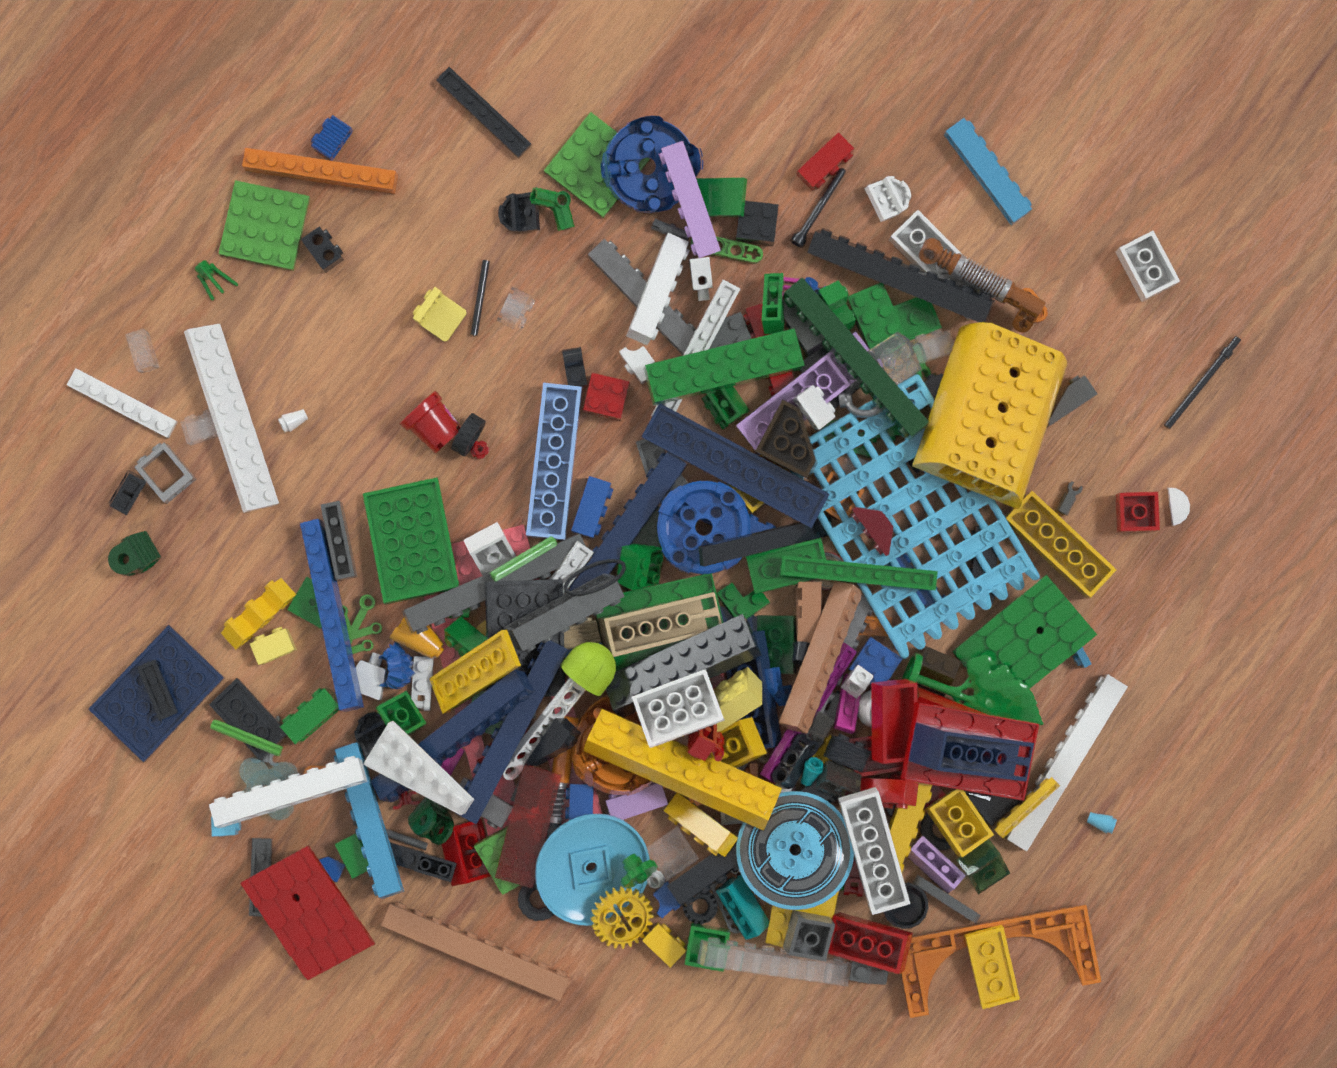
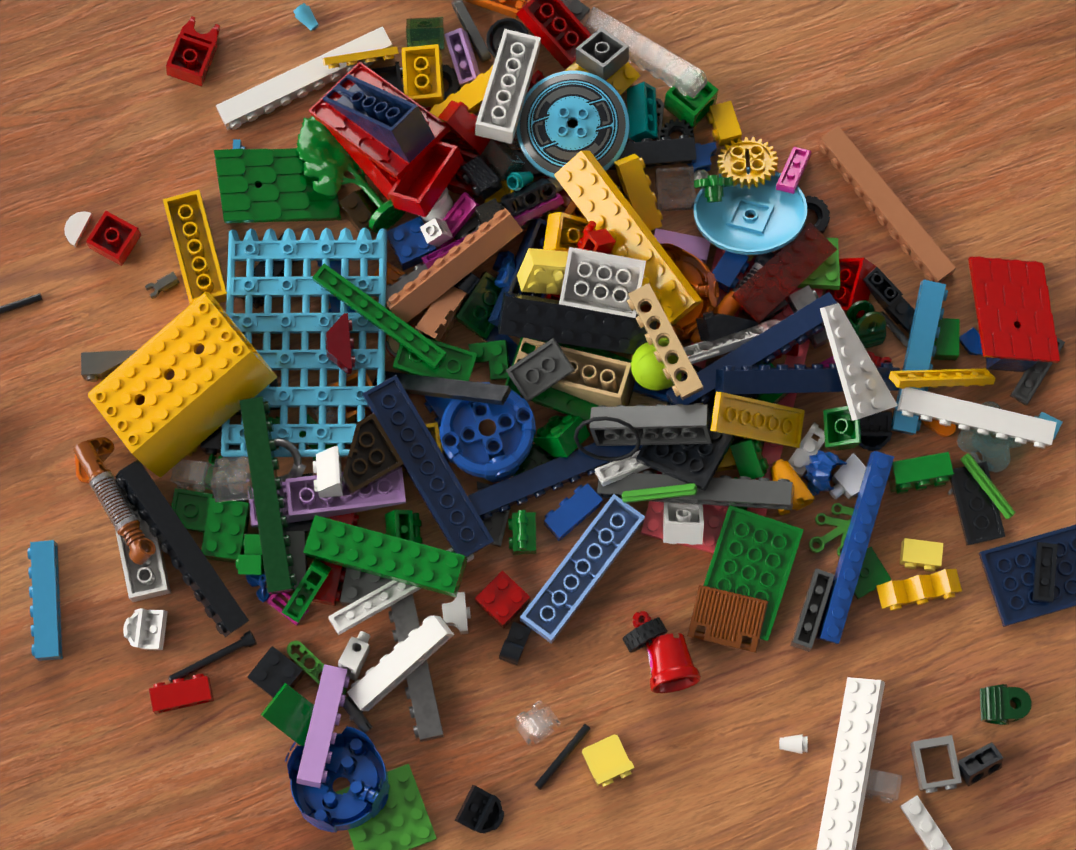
camera: 150 degrees left, 10 degrees down
green piece [530,187,575,231] -> none
none -> red brick [166,16,220,87]
none -> dark grey tile [506,338,575,402]
none -> green brick [508,510,536,555]
none -> tan brick [627,283,703,400]
none -> dark orange window [687,585,768,653]
none -> dark pink tile [776,147,811,194]
none -> yellow plate [889,368,996,389]

